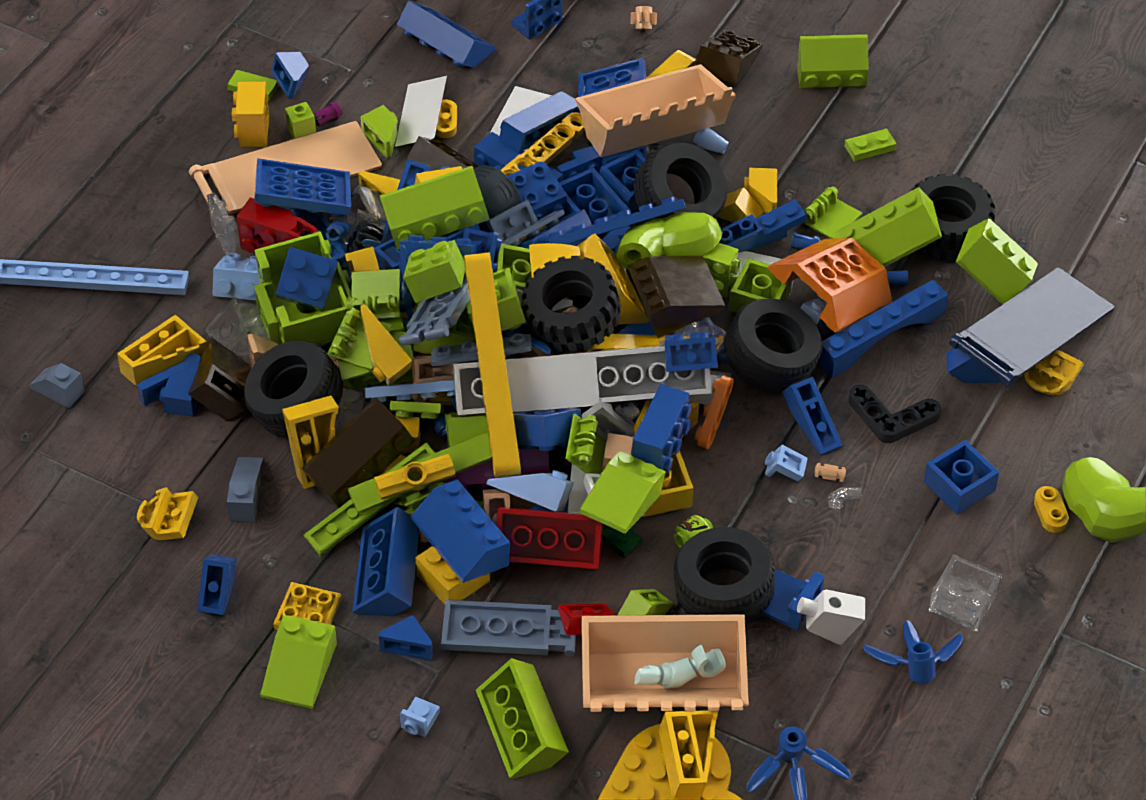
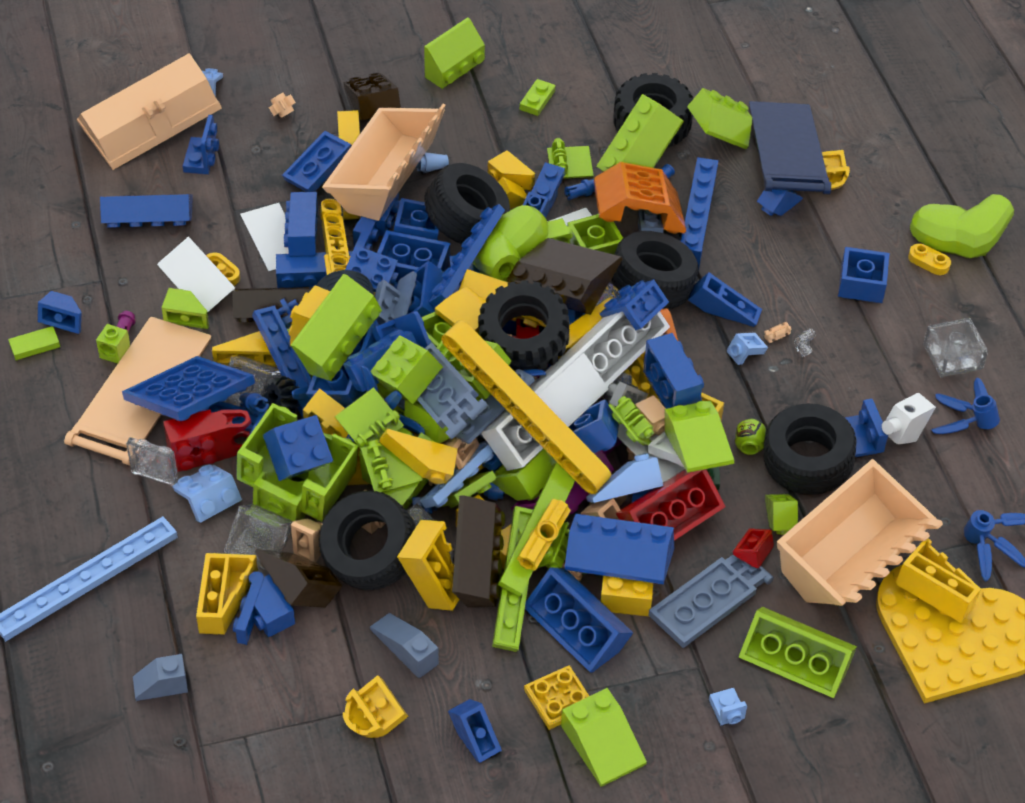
camera: 45 degrees left, 0 degrees up
yellow brick [232,82,269,147] -> none
blue slope [379,615,433,661] -> none
light aqua piece [634,644,726,688] -> none
black beam [849,385,941,443] -> none

